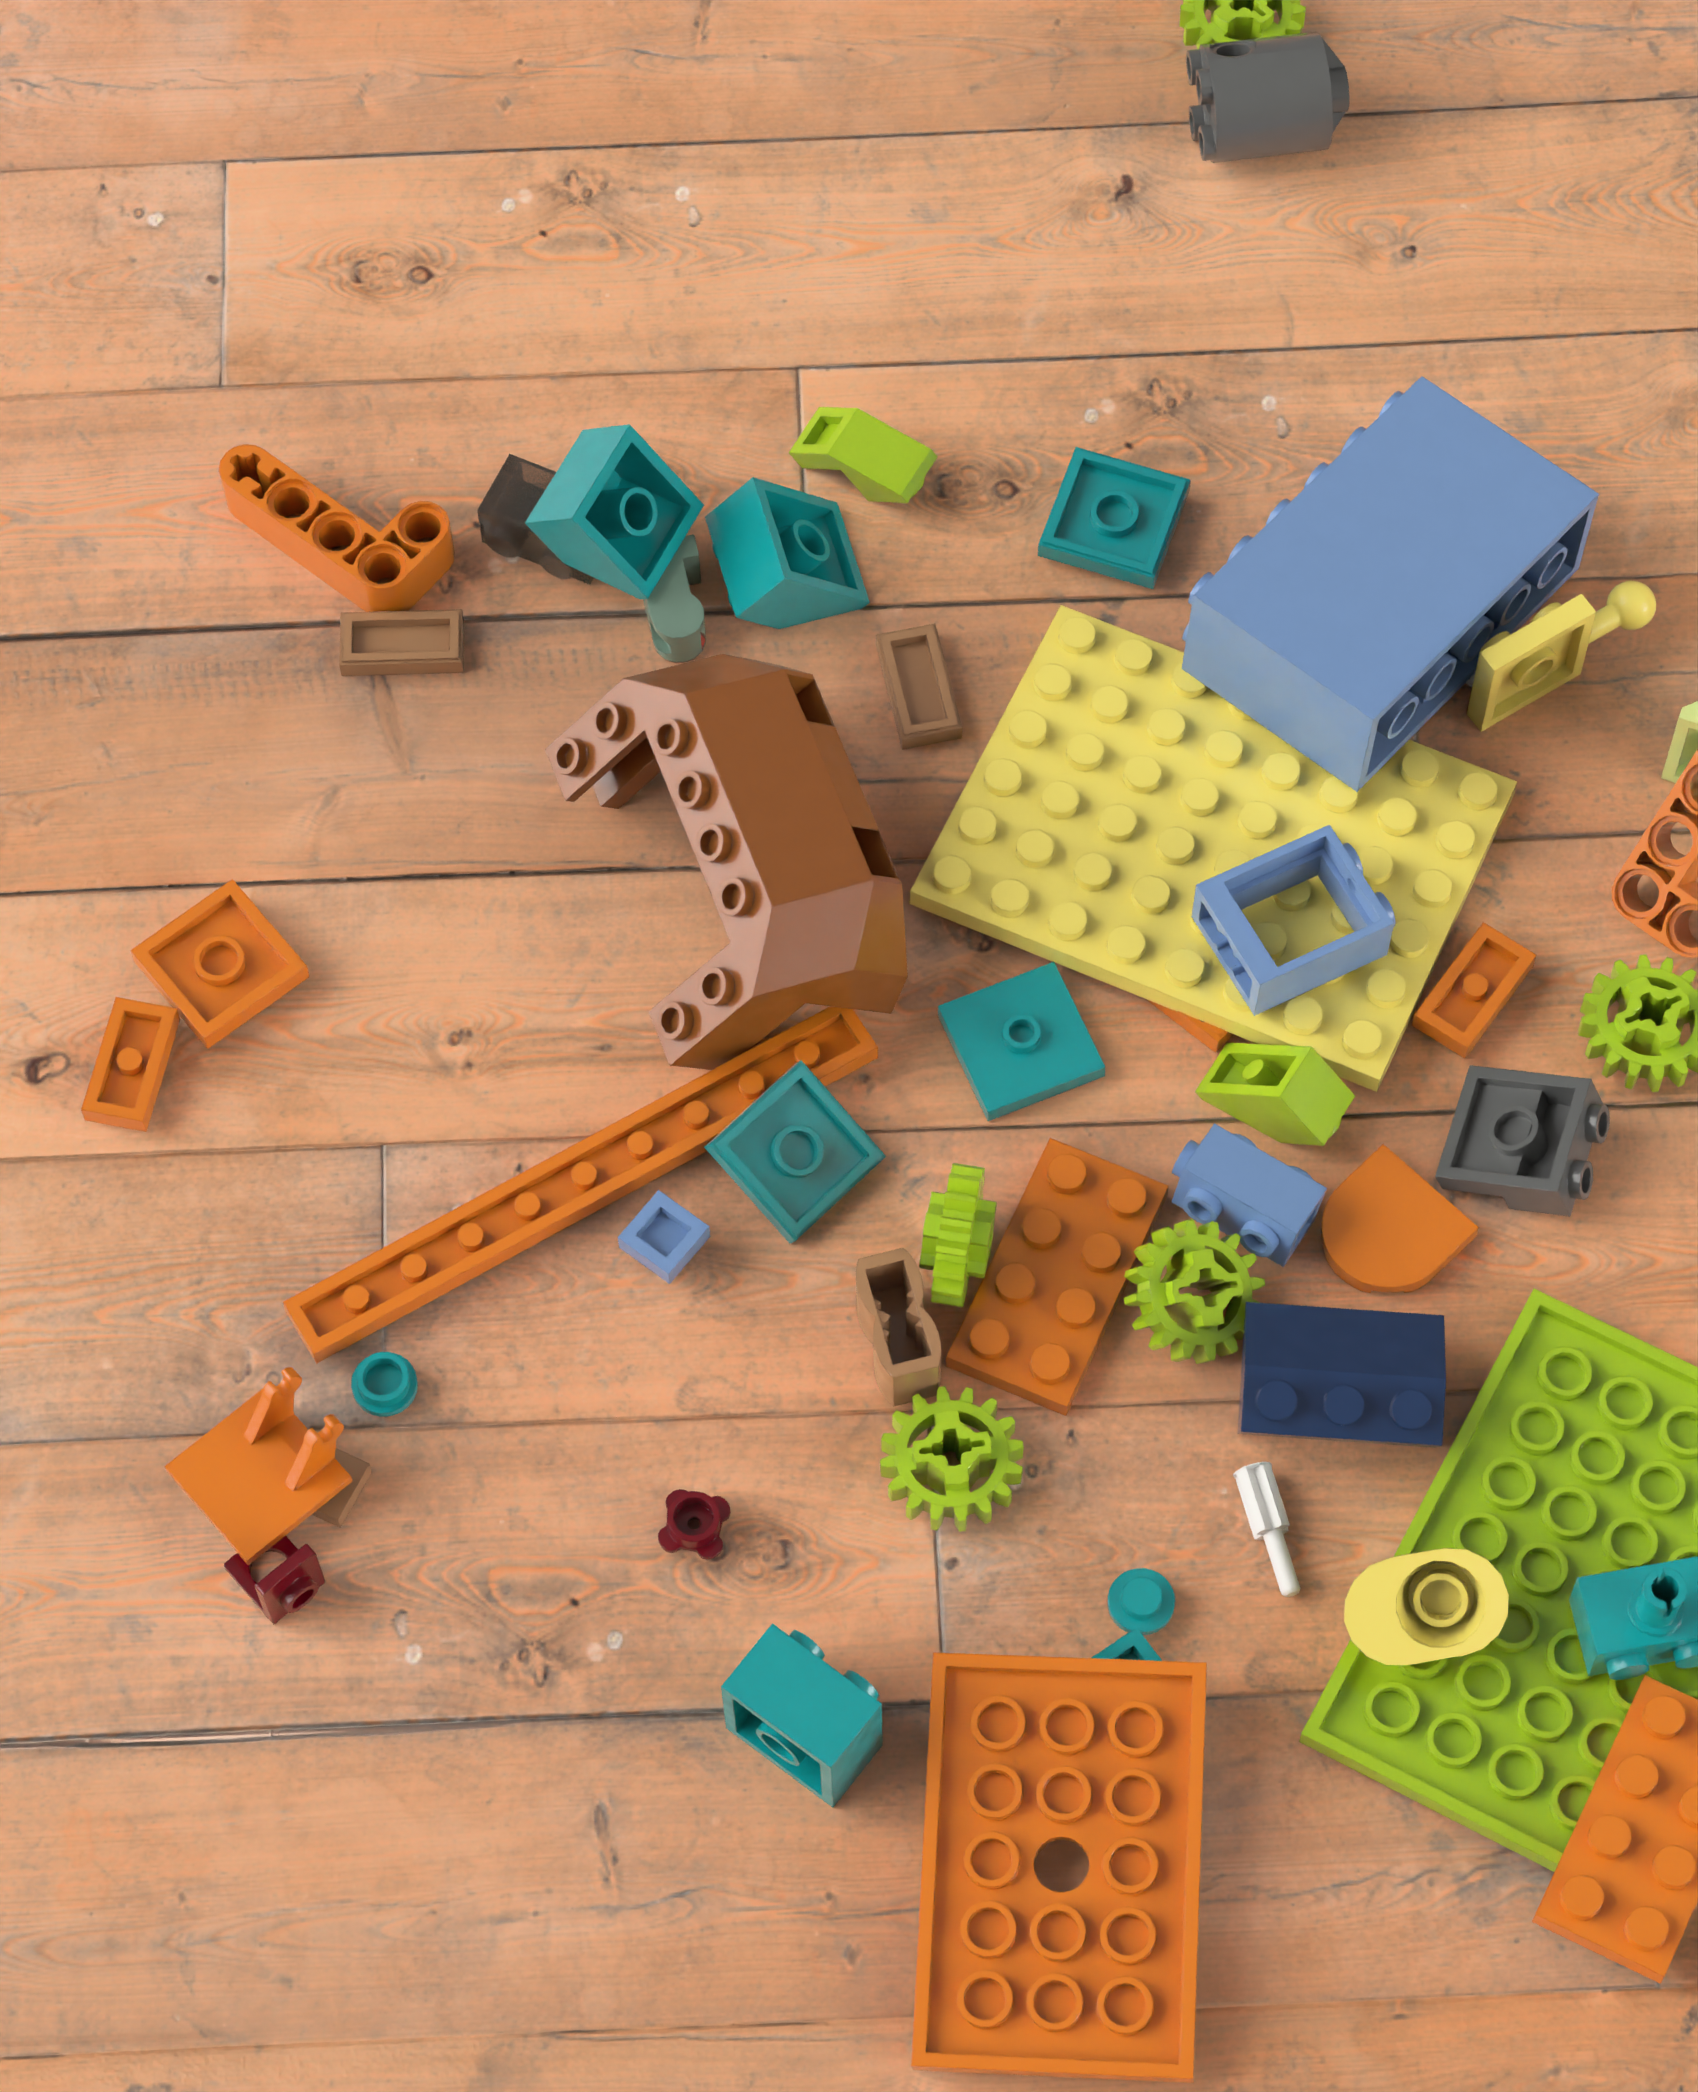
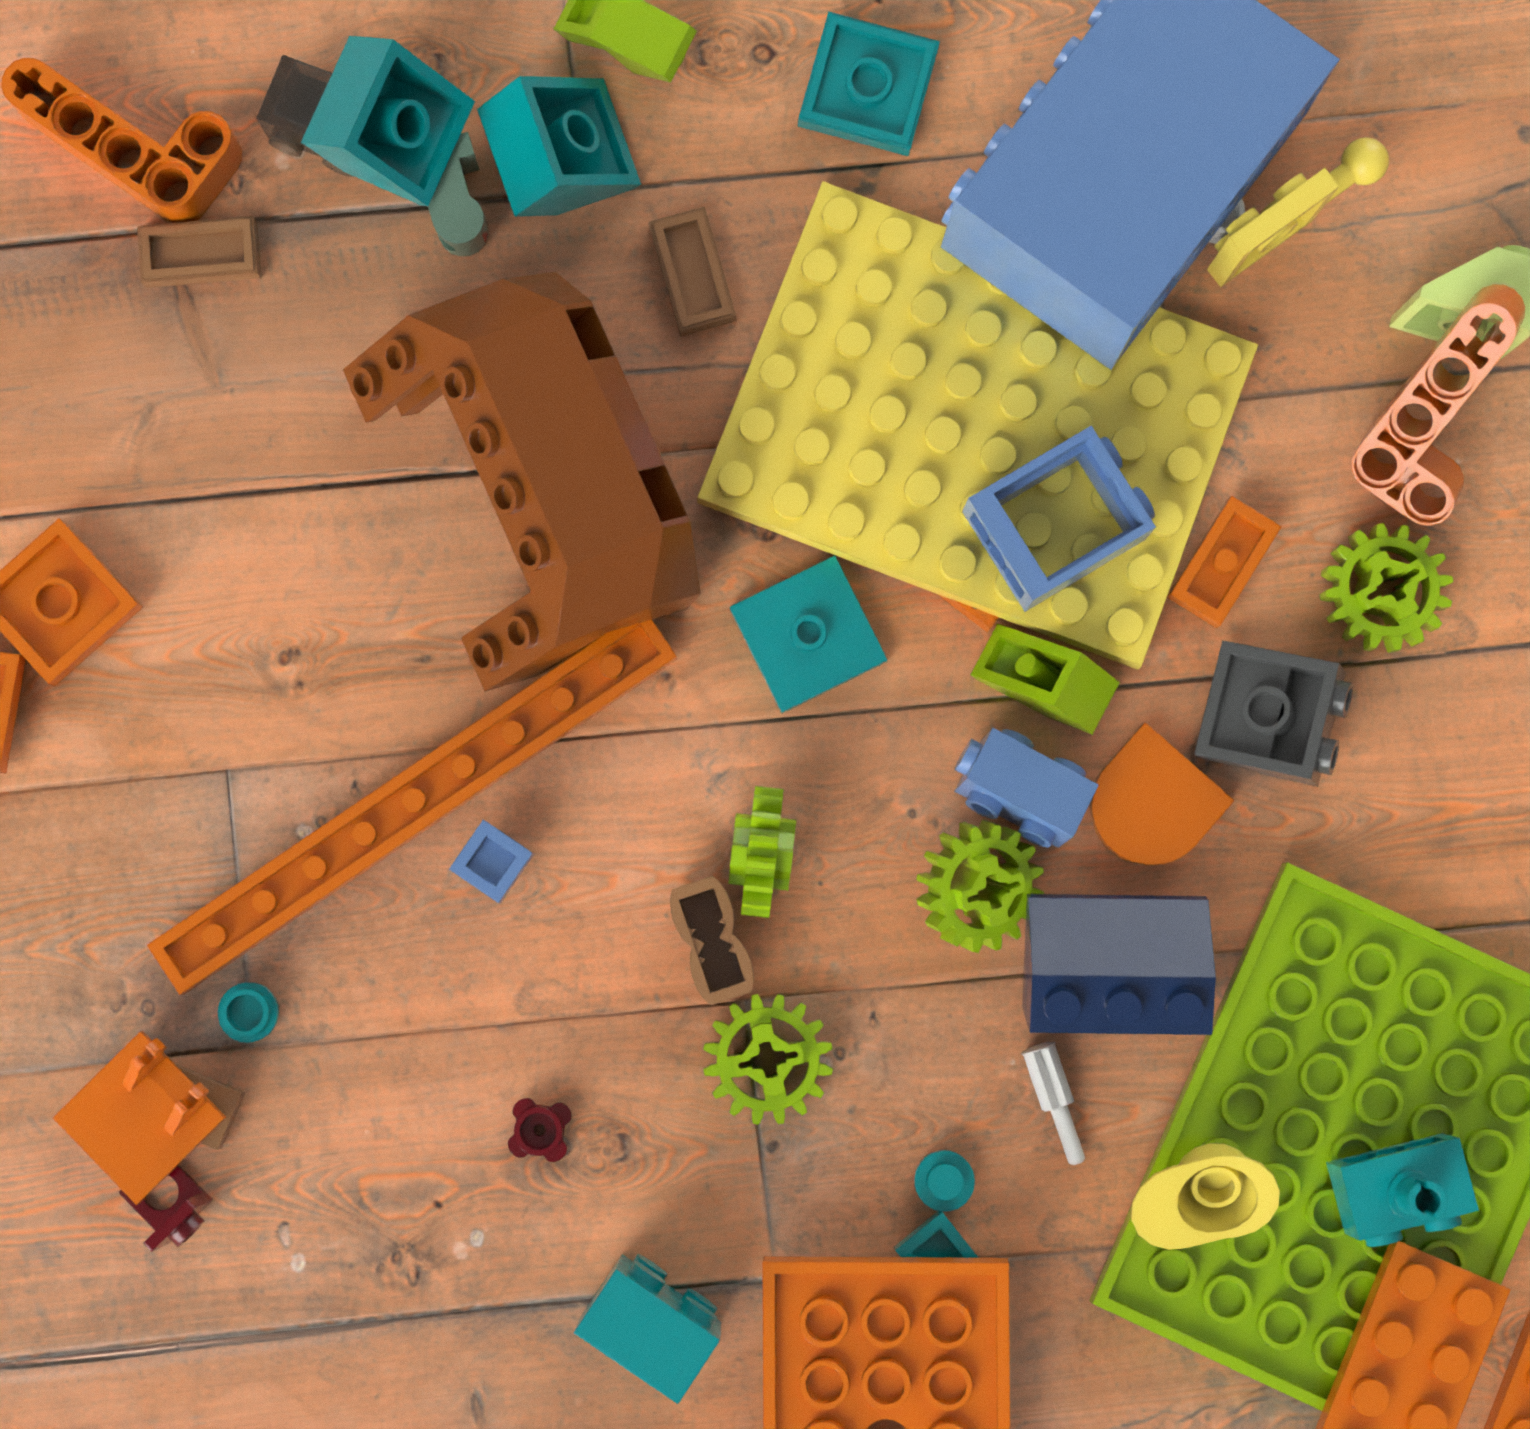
camera: 10 degrees left, 20 degrees up
teal plate [704,1060,886,1244] -> none
orange plate [946,1138,1169,1416] -> none

